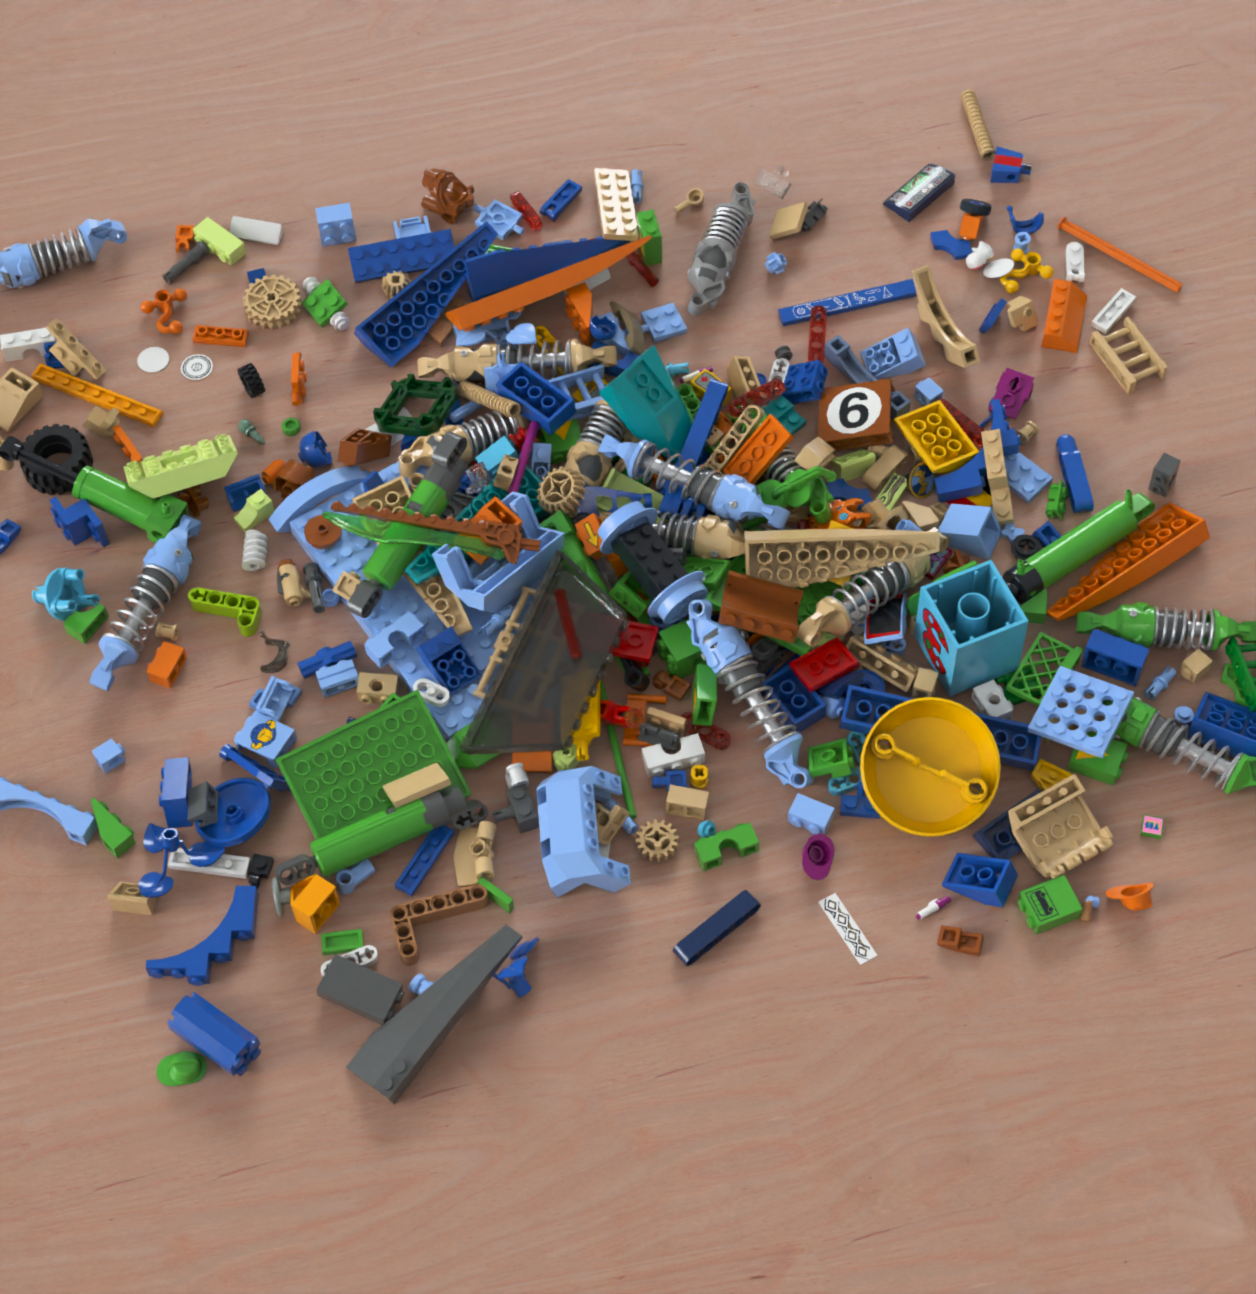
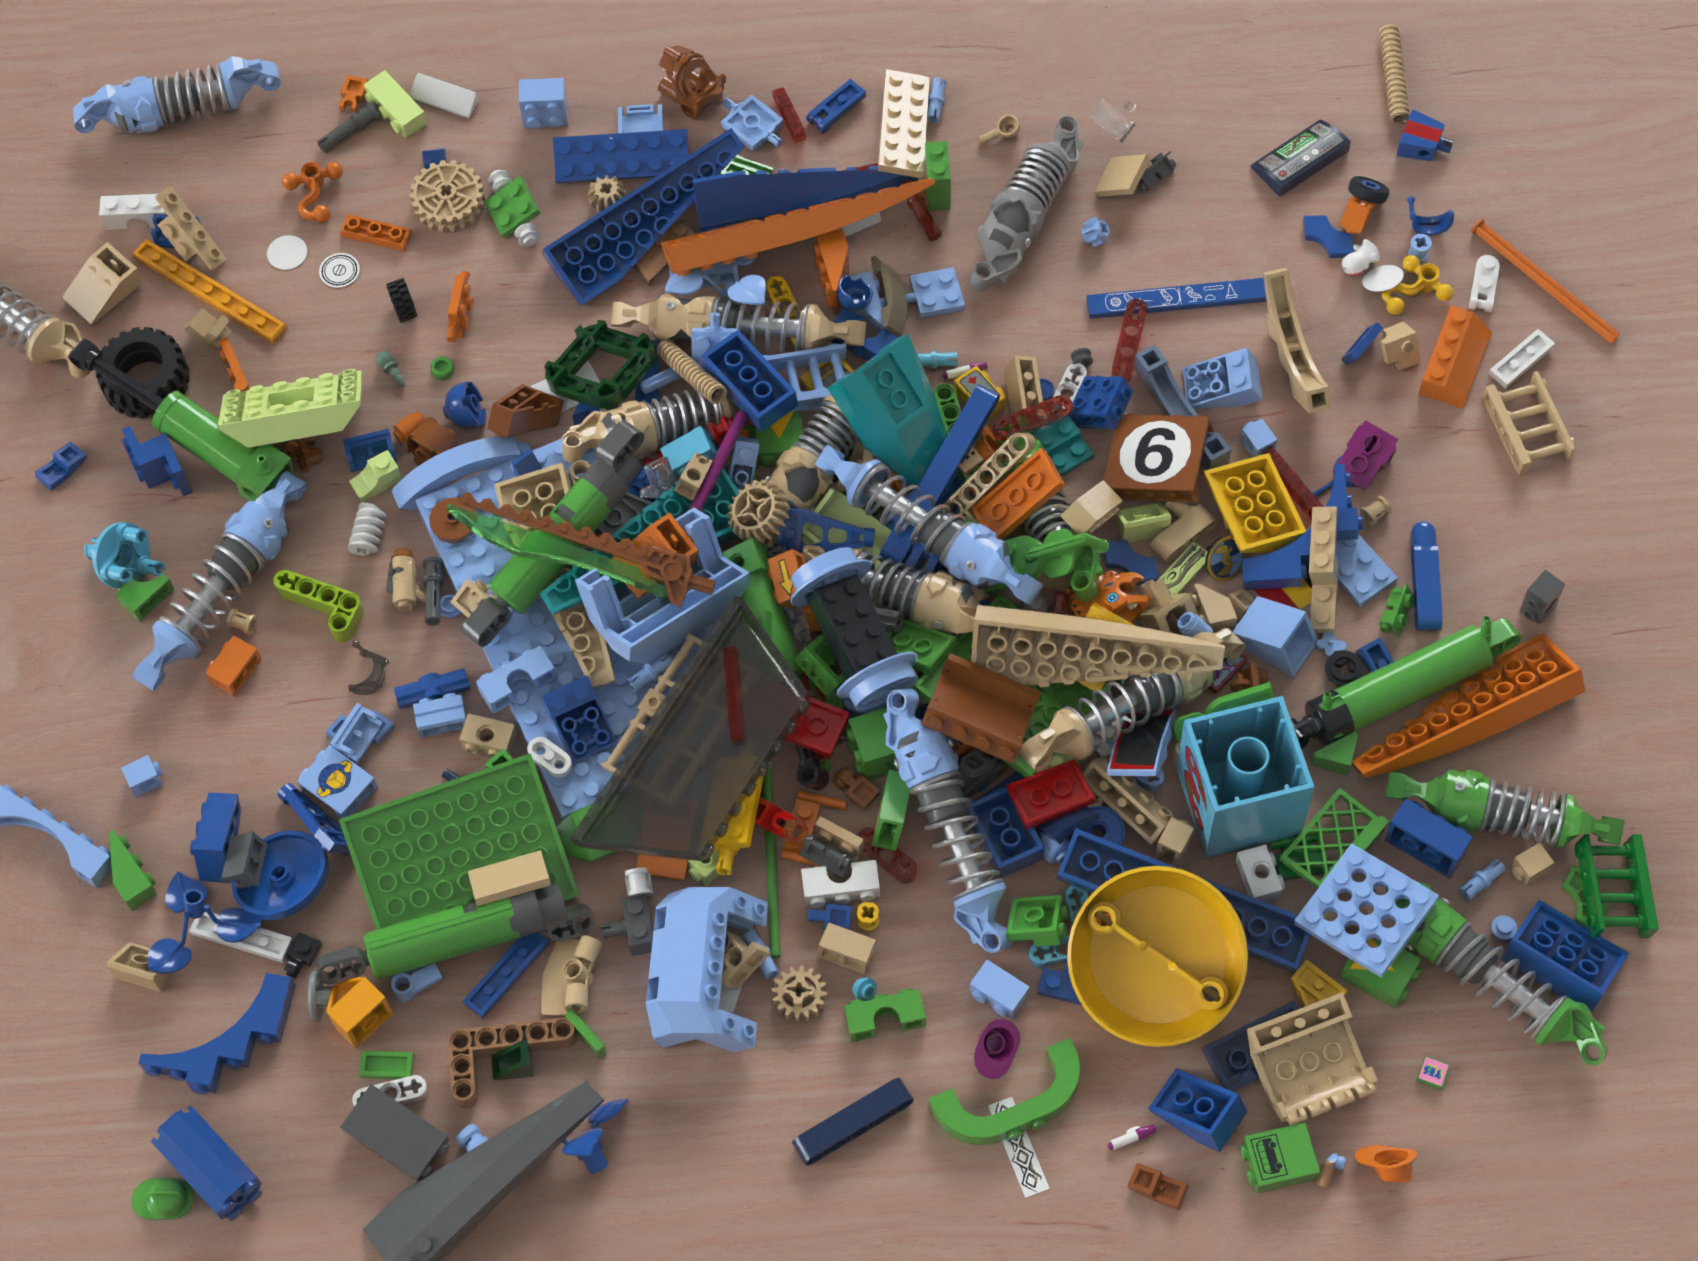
camera: 10 degrees right, 5 degrees up
none -> dark green slope [491,1040,533,1080]
none -> bright green arch [929,1037,1080,1145]

